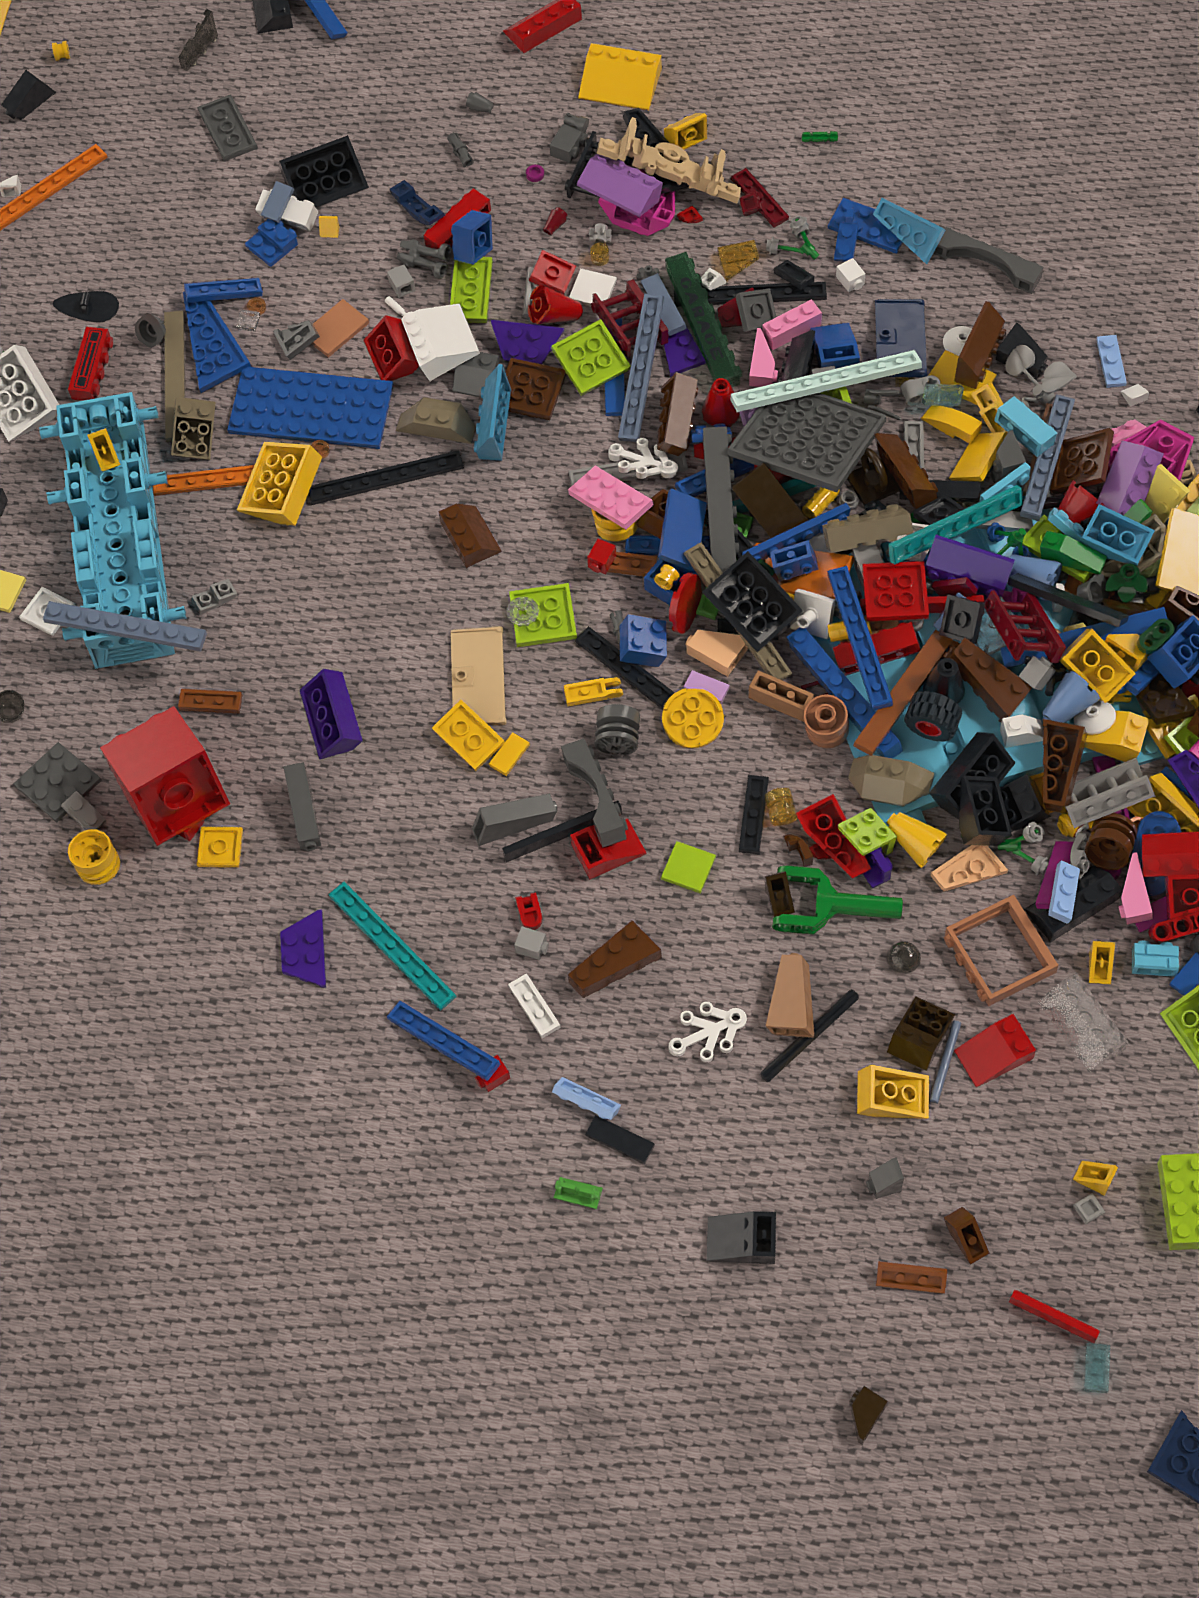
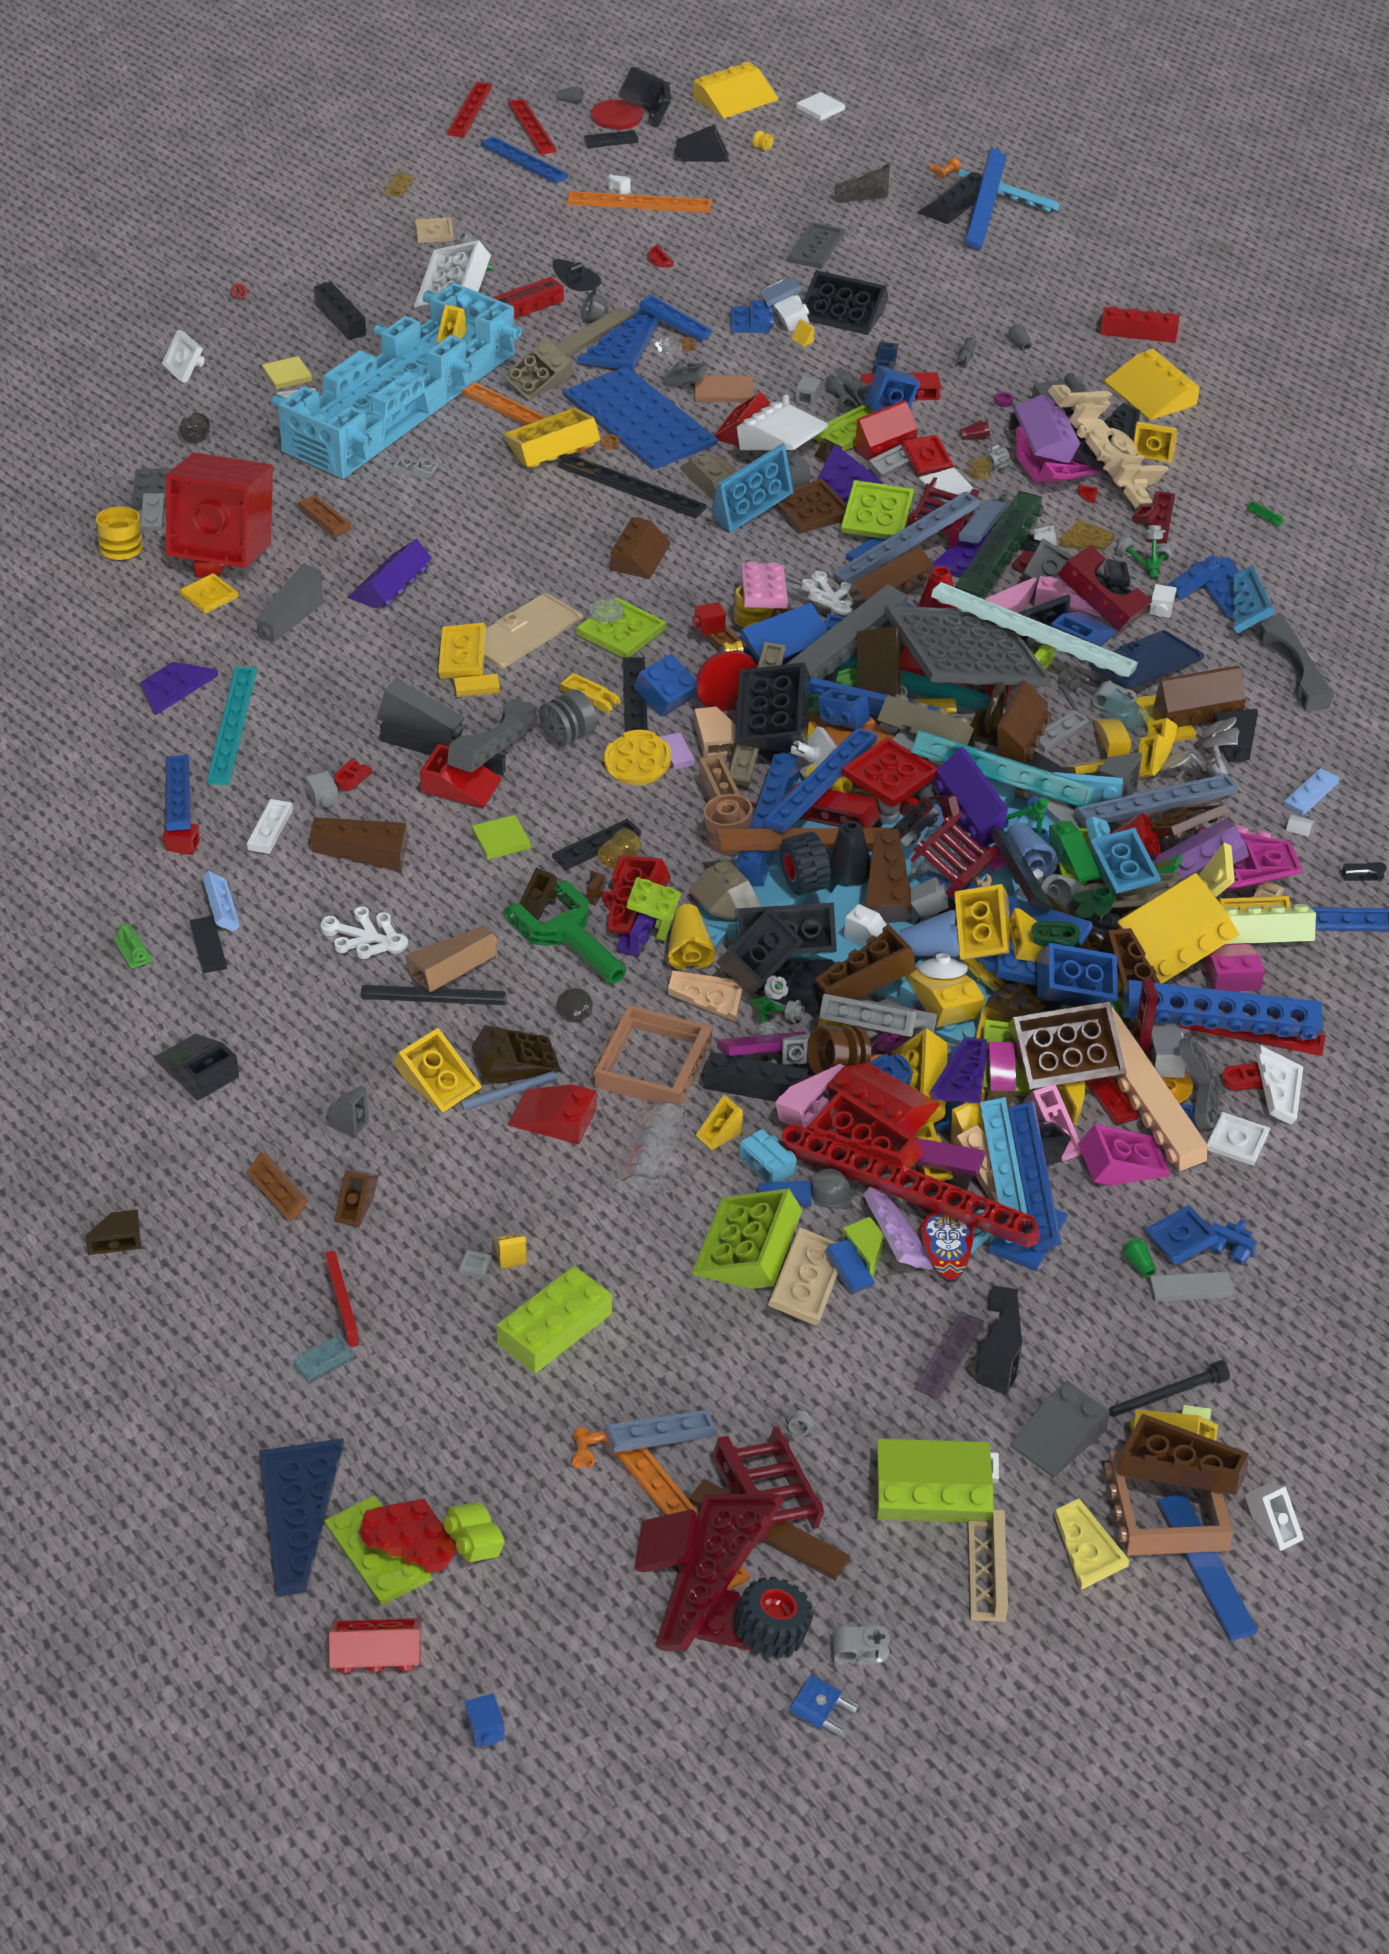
camera: 40 degrees right, 20 degrees down
sand blue plate [43,601,207,652] -> none
red cone [528,286,583,324] -> none
medium azure brick [994,396,1057,457] -> none
light blue plate [1048,860,1080,924] -> none
none -> red tile [647,245,674,268]
none -> dark brown tile [814,438,842,461]
none -> slope [855,400,918,462]
none -> dark red arch [1057,545,1153,632]

